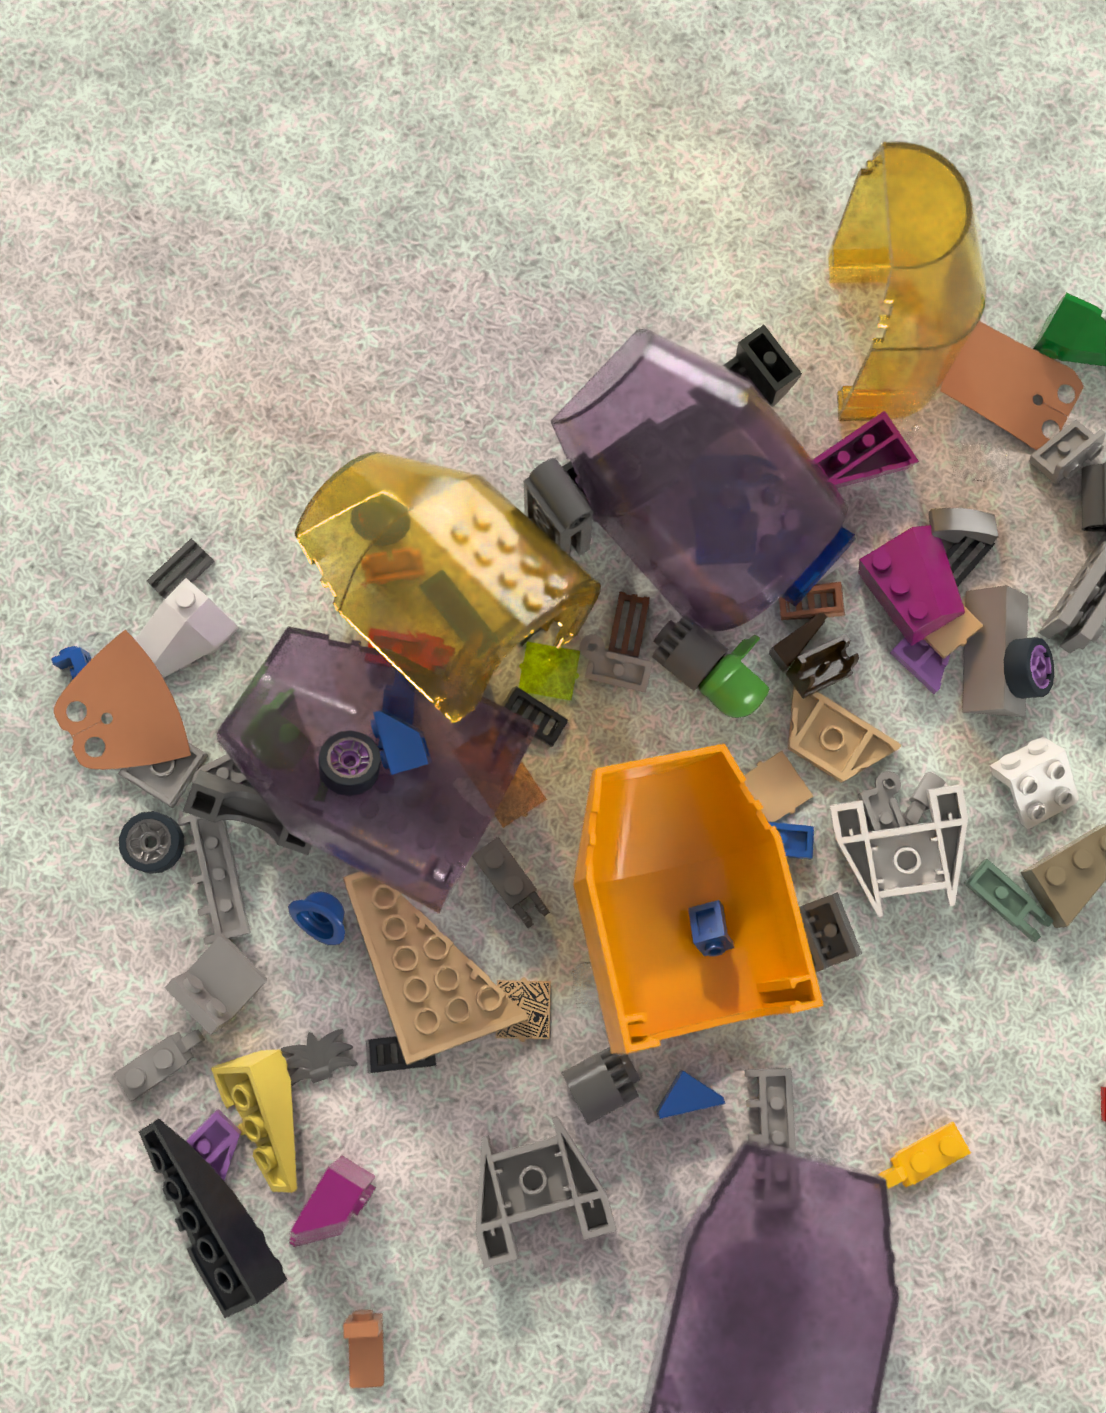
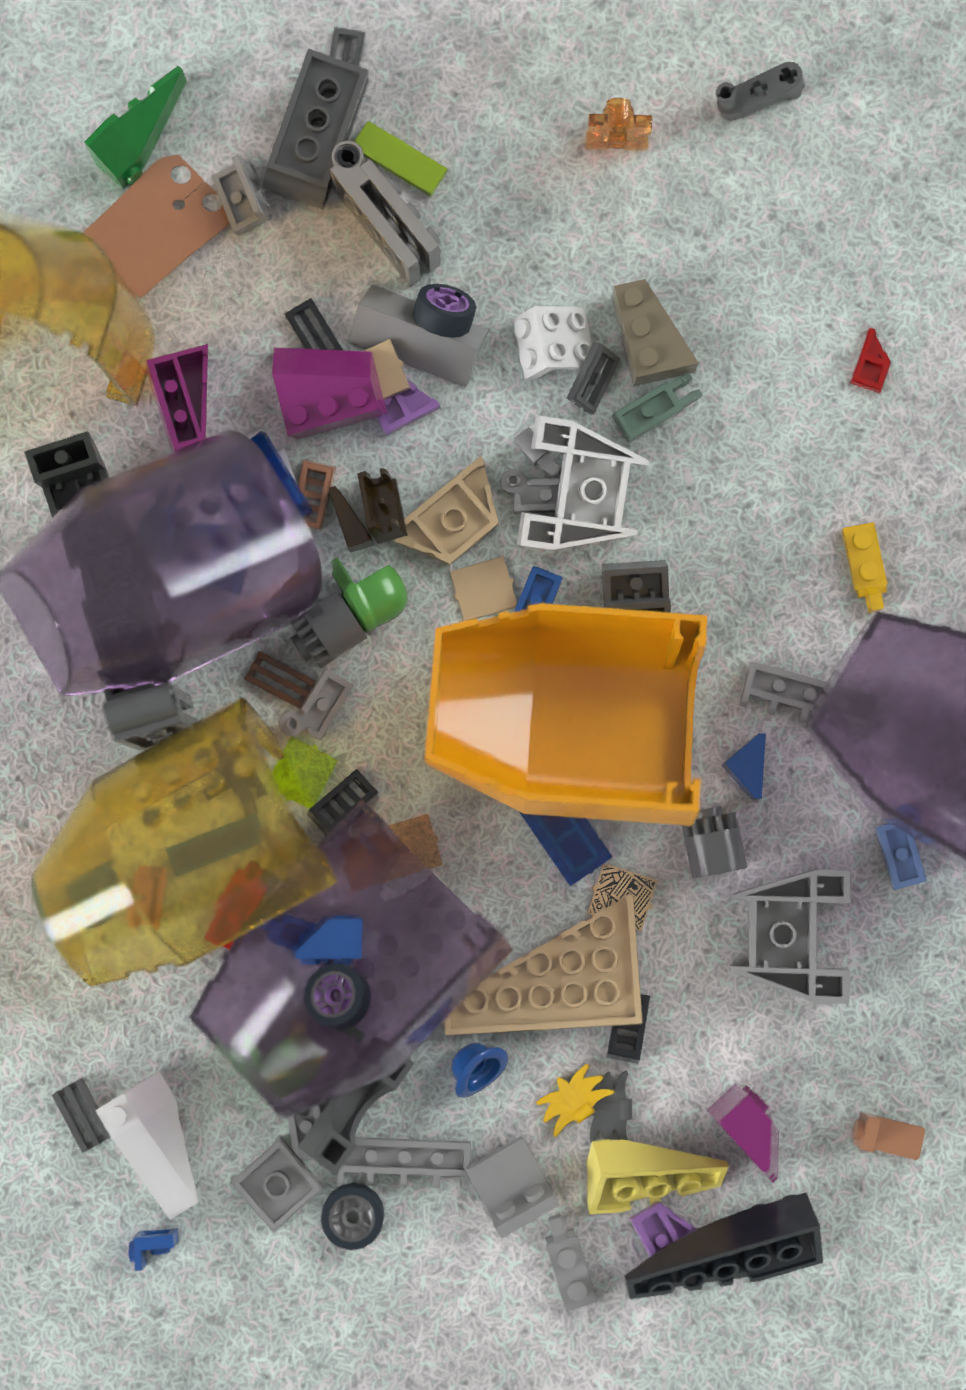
camera: 70 degrees left, 5 degrees up
nougat piece [54,629,191,770] -> none
dark grey hinge [472,837,550,929] -> none
blue bracket [688,900,734,956] -> none
slope [928,508,999,545] -> none
none -> clear blue piece [519,812,613,886]
none -> yellow piece [537,1064,615,1137]
none -> dark grey tile [566,342,621,415]
none -> medium blue hinge [875,806,927,890]

